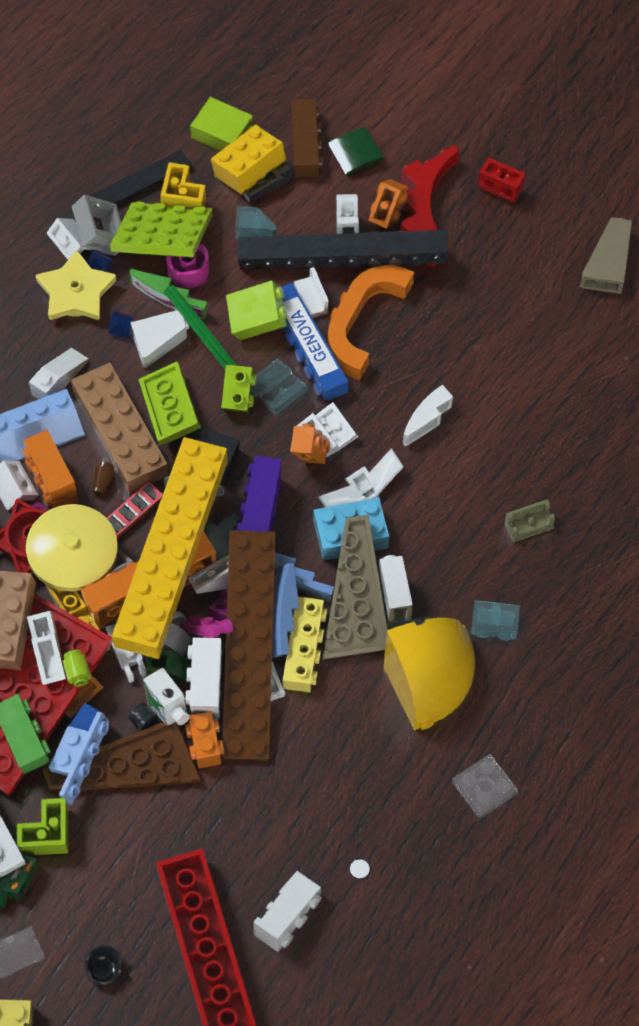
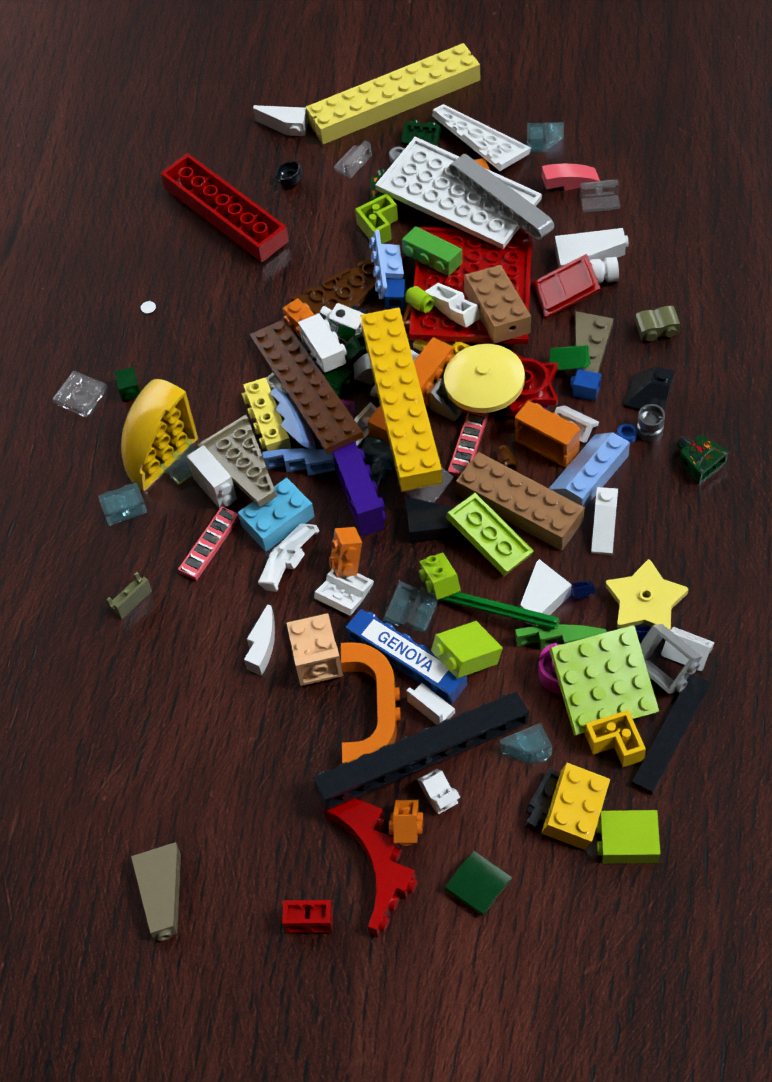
camera: 160 degrees right, 5 degrees down
dark pink plate [180,614,233,638] -> none
white wedge [253,871,322,952] -> none
reddish brown brick [291,99,323,177] -> none
none -> dark green brick [114,367,140,401]
none -> tile [178,506,239,581]
none -> light nougat bracket [287,613,343,686]

